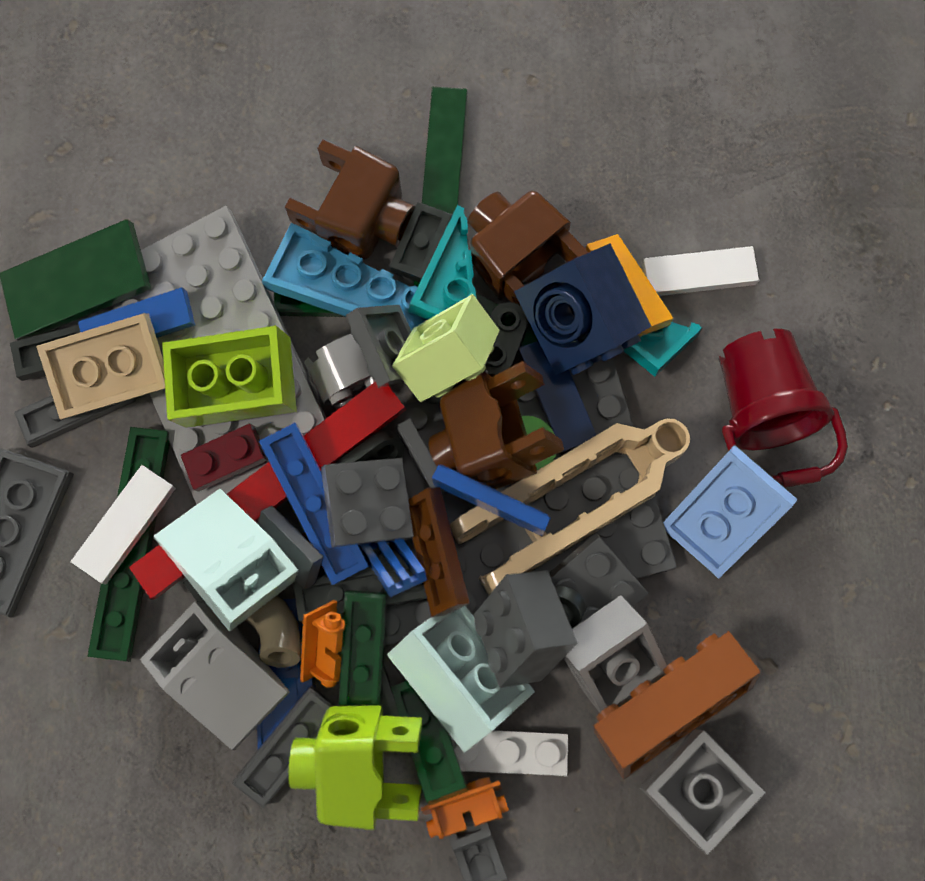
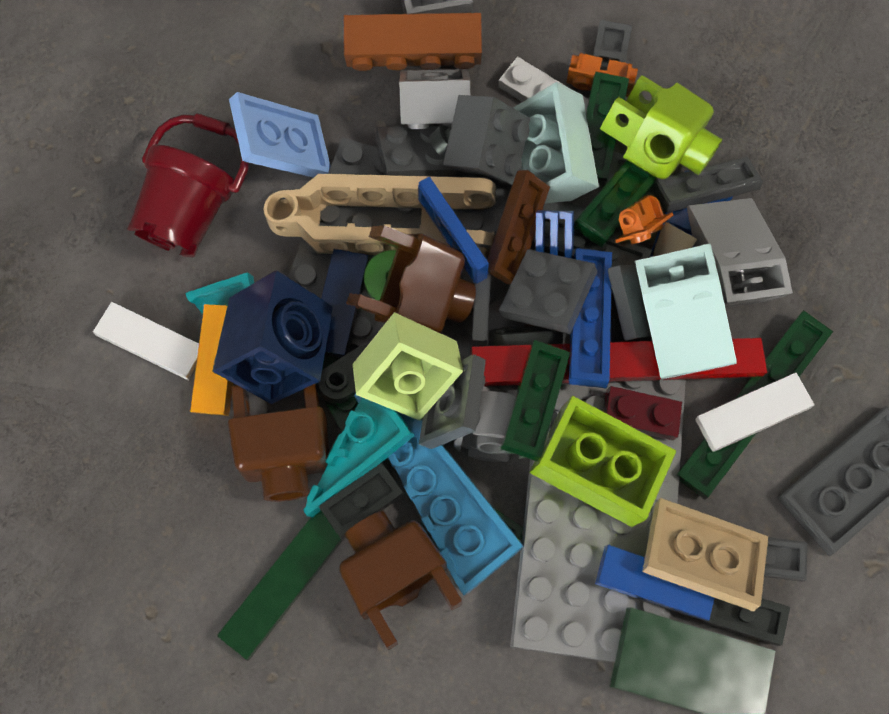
camera: 150 degrees left, 5 degrees down
none -> dark green plate [500,340,570,461]

